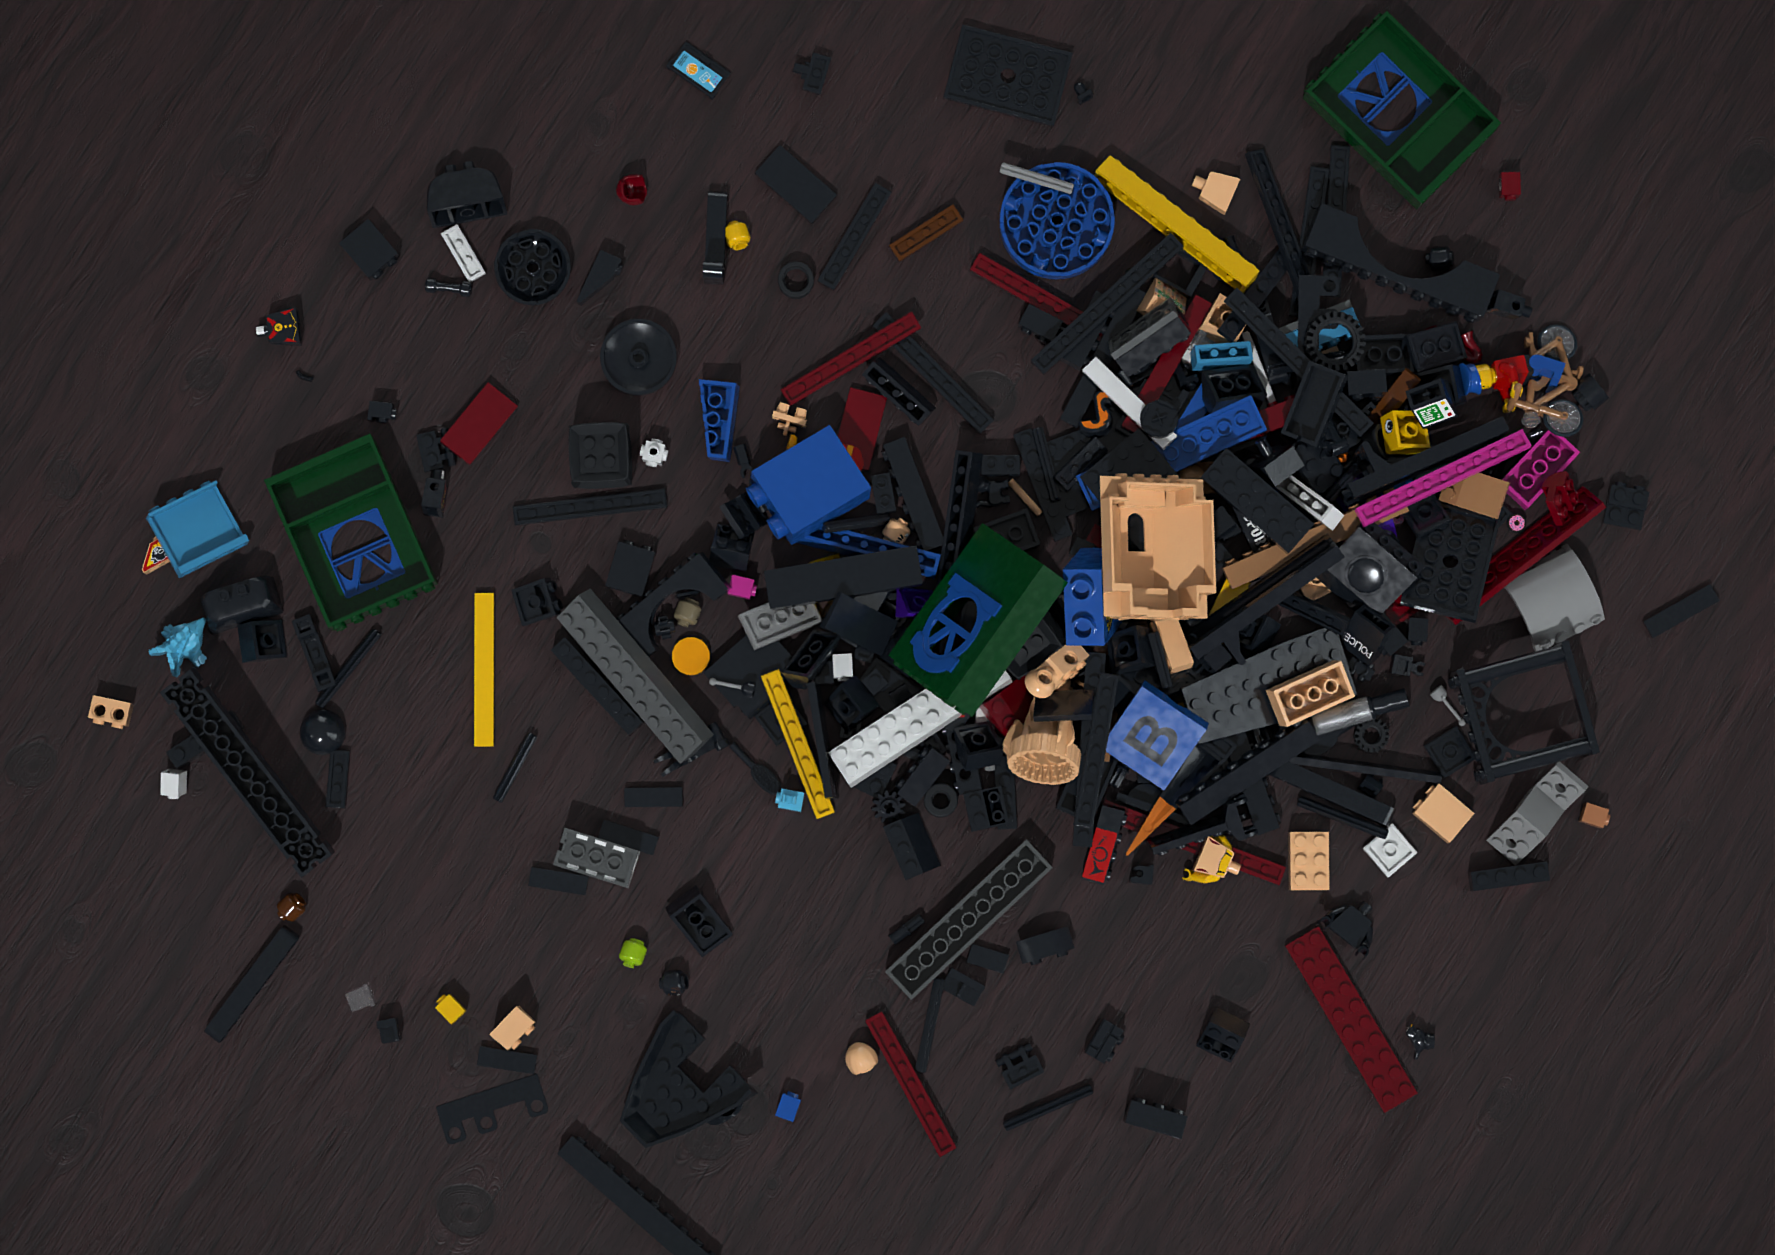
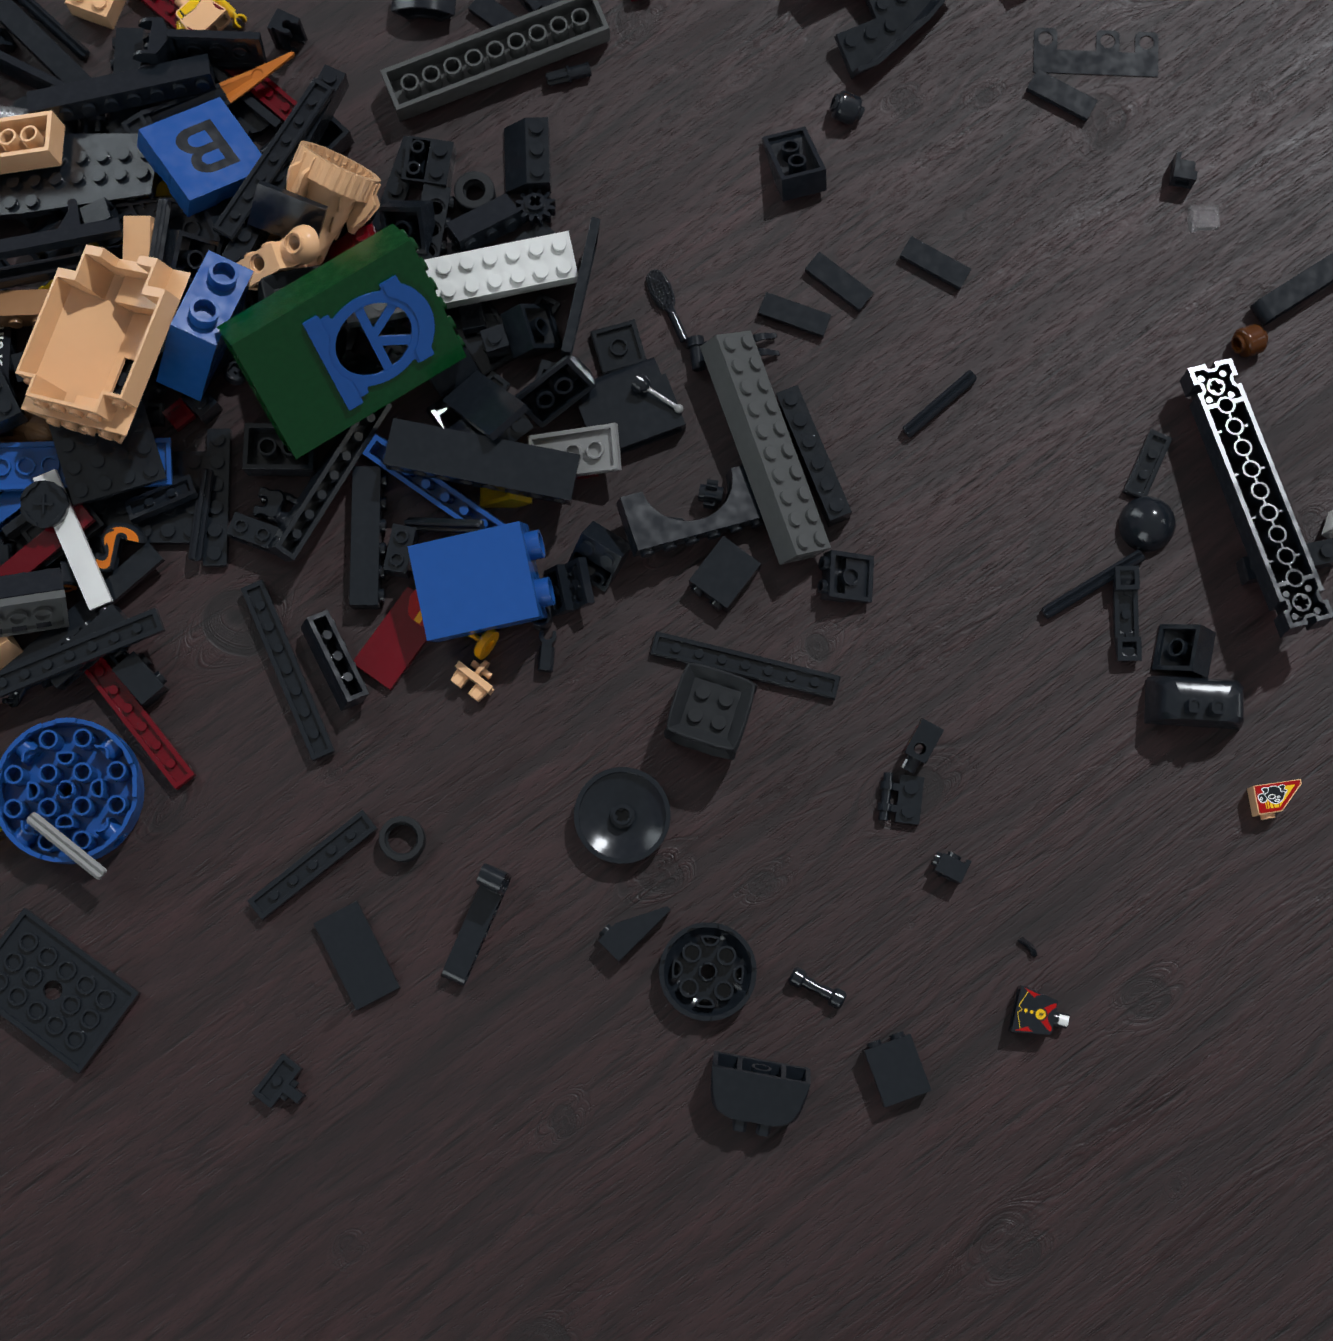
camera: 155 degrees left, 5 degrees down
dark azure panel [146,481,249,578] -> none
medium azure piece [148,617,207,678] -> none
dark green panel [264,434,438,632] -> none
yellow brick [435,994,467,1024] -> none
dark red tile [440,382,518,466] -> none
white tile [441,224,486,282] -> none
yellow tile [474,593,494,747] -> none
light nougat slope [489,1006,536,1050] -> none
dark grey piece [553,828,640,888] -> none
dark red hair [616,174,647,206] -> none
lime head [619,938,647,968] -> none
white brick [640,439,669,467] -> none
door [666,41,731,100] -> none
light orange tile [672,637,710,675] -> none
dark tan head [674,598,702,628] -> none
blue wedge [699,379,740,462] -> none
yellow head [725,221,750,250] -> none
dark pink brick [728,575,757,600] -> none
yellow tile [761,669,834,819] -> none
medium azure brick [775,788,805,812] -> none
dark red tile [780,311,921,406] -> none
white brick [832,653,853,682] -> none
light nougat head [882,517,911,545] -> none
reddish brown plate [889,204,963,262] -> none
dark purple slope [895,588,933,619] -> none
light nougat piece [1008,479,1043,517] -> none
brick [1082,803,1128,885] -> none

